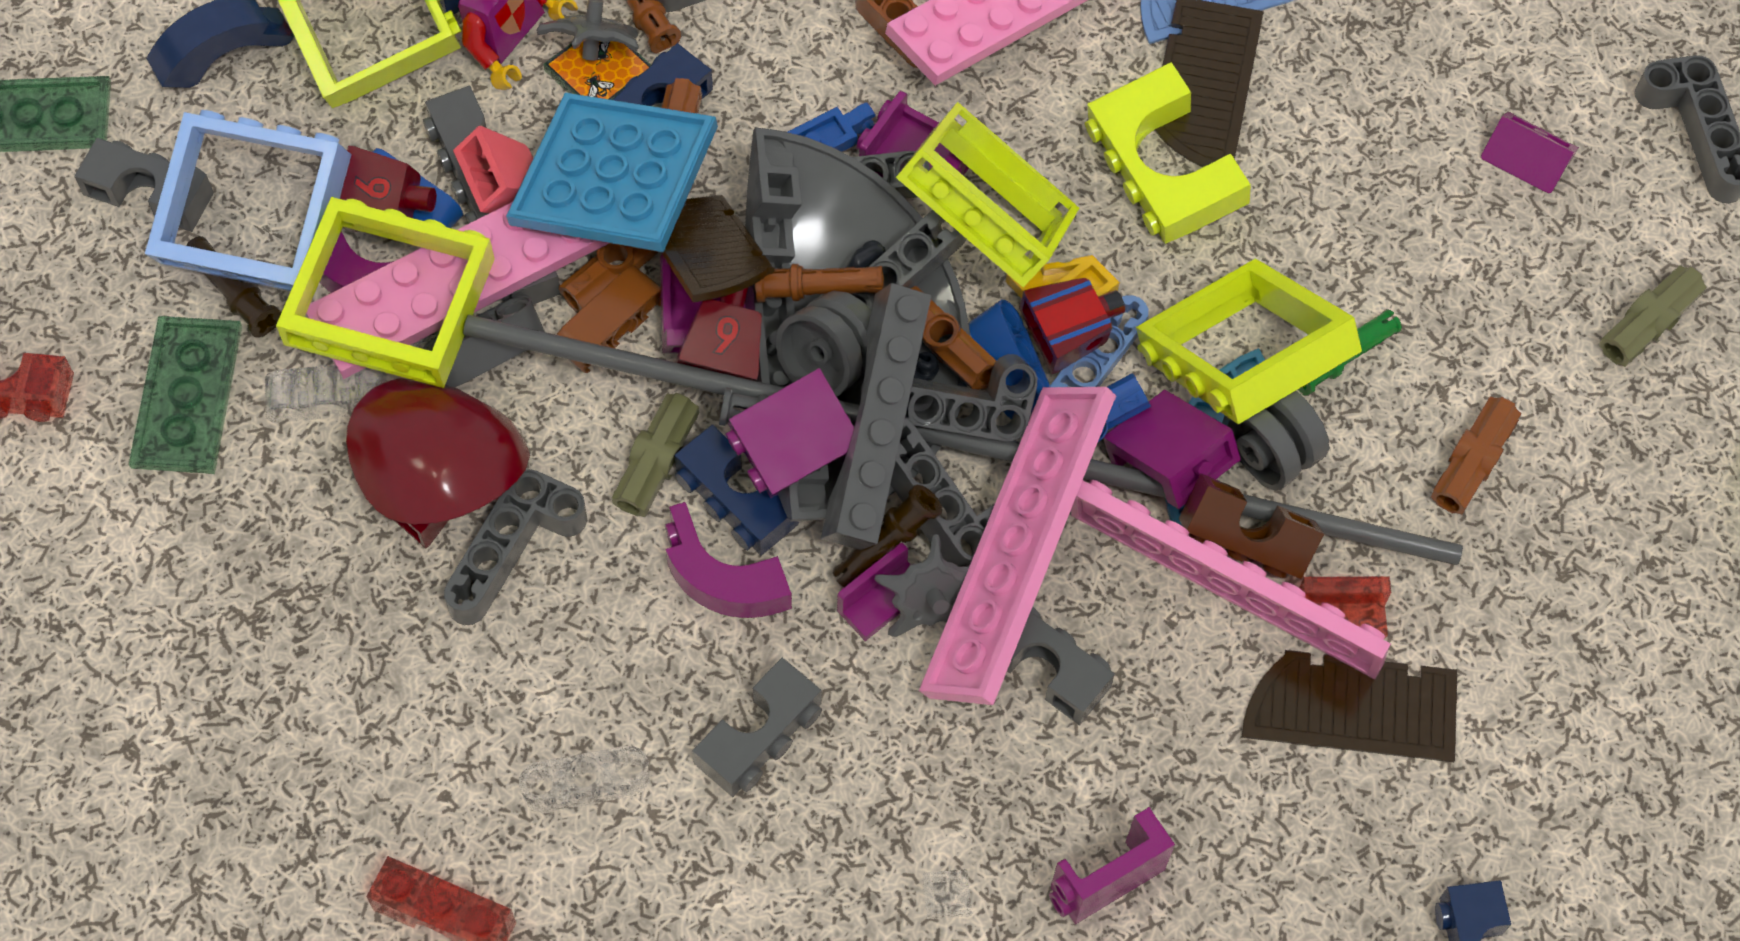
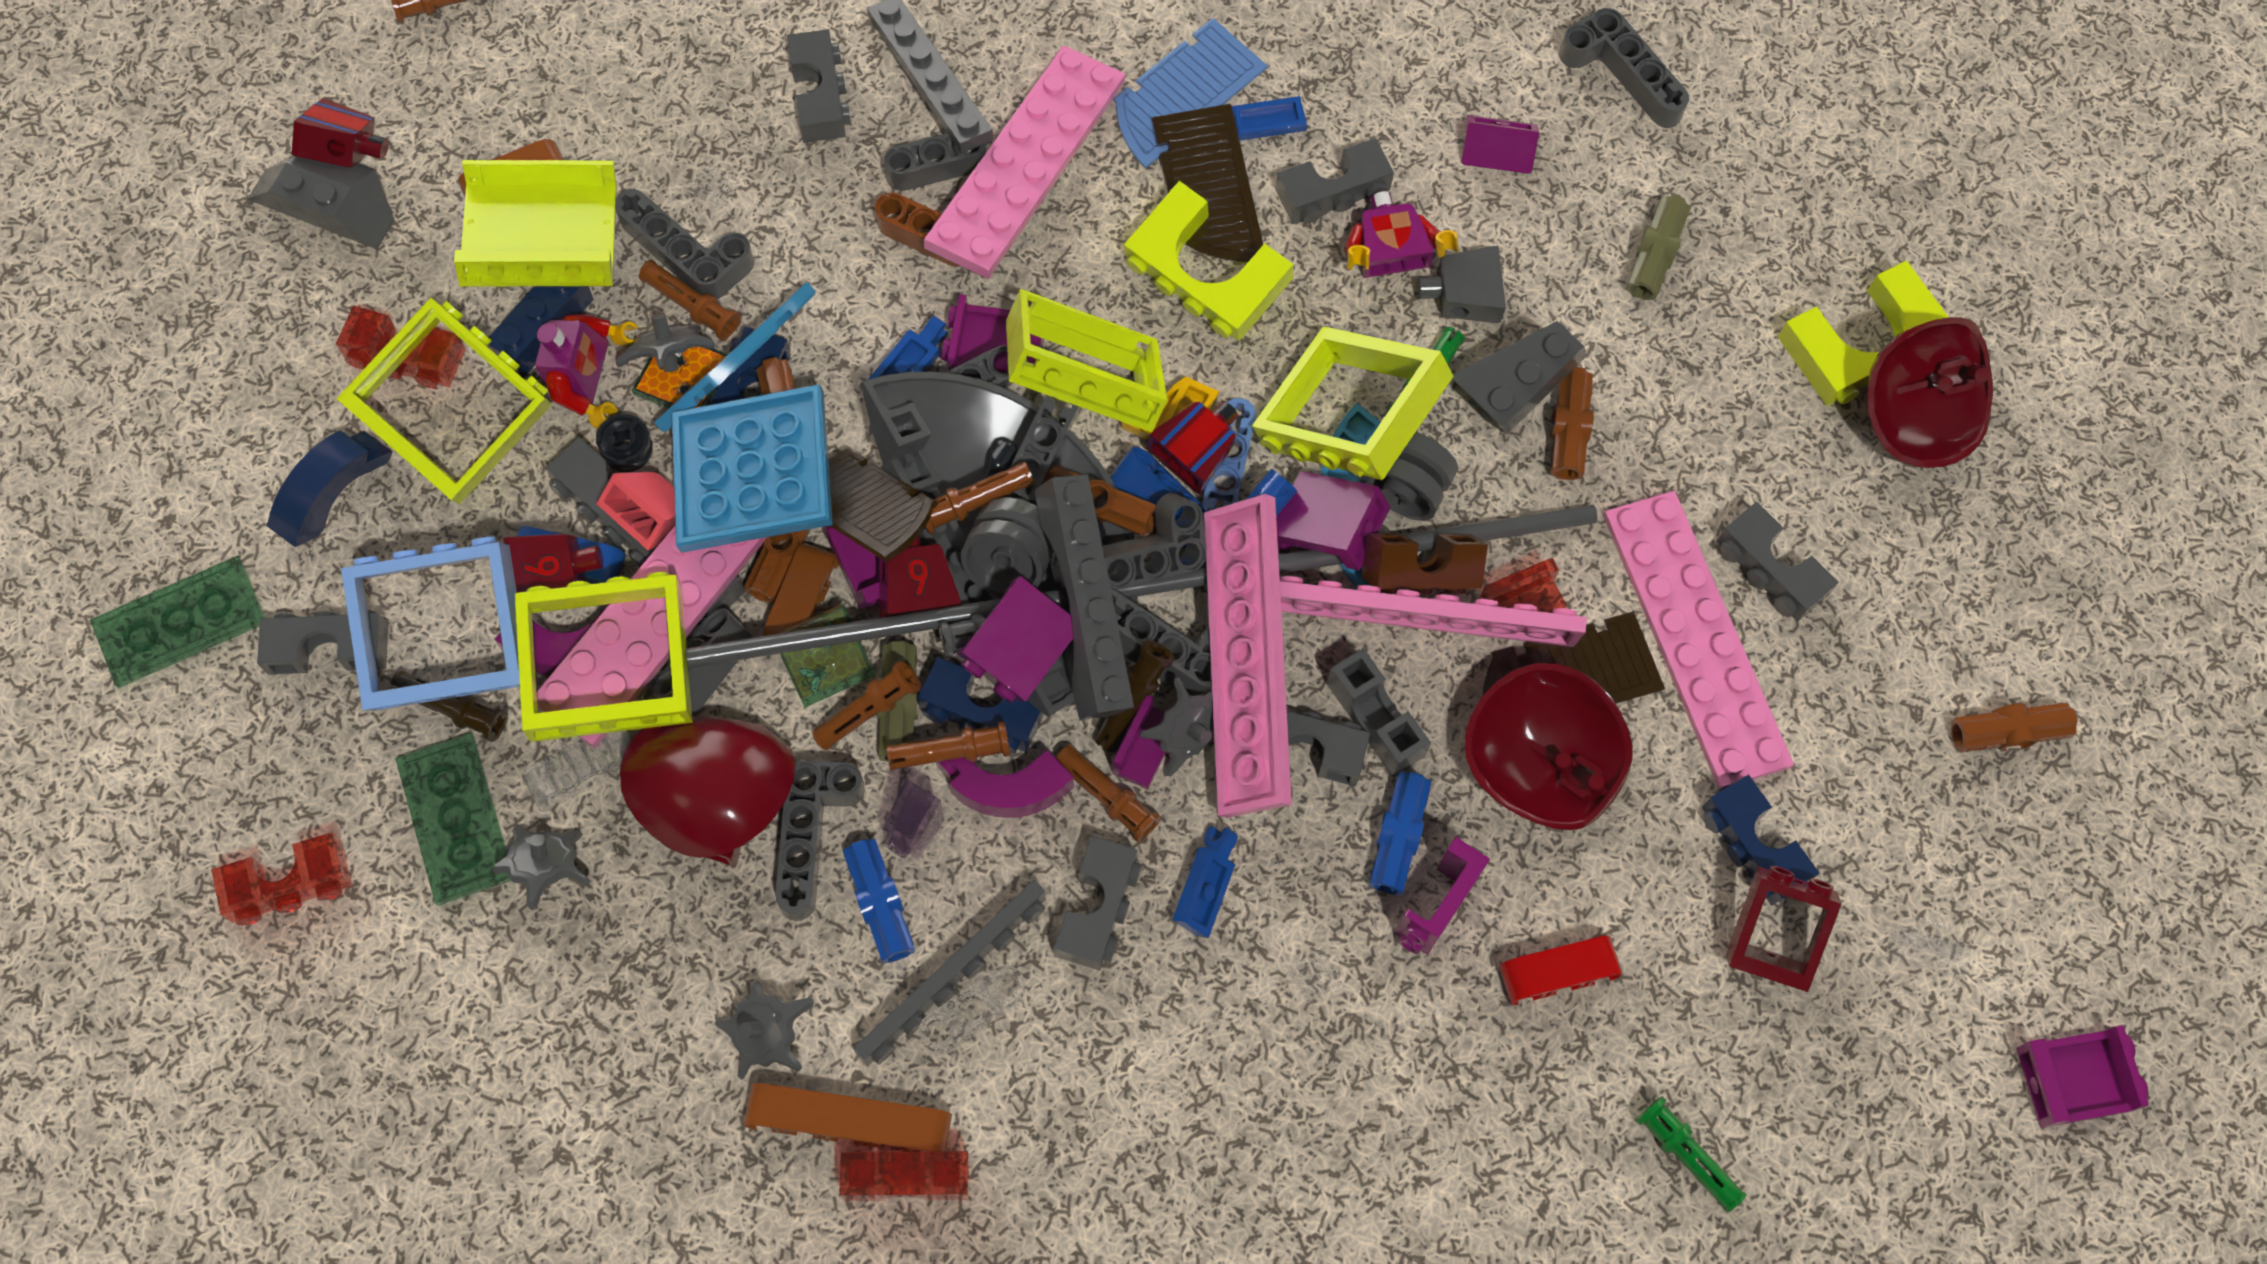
camera: 25 degrees left, 5 degrees up
none -> dark grey piece [492,825,590,910]
none -> black wheel [596,414,653,472]
none -> dark azure tile [654,282,816,432]
none -> dark grey piece [715,981,814,1080]
none -> dark orange beam [743,1083,952,1157]
none -> clear green tile [776,603,875,708]
none -> dark orange pin [812,661,921,750]
none -> blue piece [843,839,915,964]
none -> dark grey plate [853,880,1046,1067]
none -> clear purple slope [882,779,945,860]
none -> dark orange pin [887,720,1010,771]
none -> dark orange pin [1056,744,1161,843]
none -> blue plate [1172,826,1238,938]
none -> blue tile [1232,96,1307,141]
none -> dark grey arch [1275,138,1394,224]
none -> dark grey arch [1327,648,1431,777]
none -> torso [1344,191,1459,278]
none -> blue piece [1369,772,1432,895]
none -> dark grey torso [1418,246,1506,323]
none -> dark grey wedge [1452,321,1587,434]
none -> dark red piece [1465,663,1633,831]
none -> bright pink plate [1603,491,1794,790]
none -> dark grey arch [1717,501,1839,622]

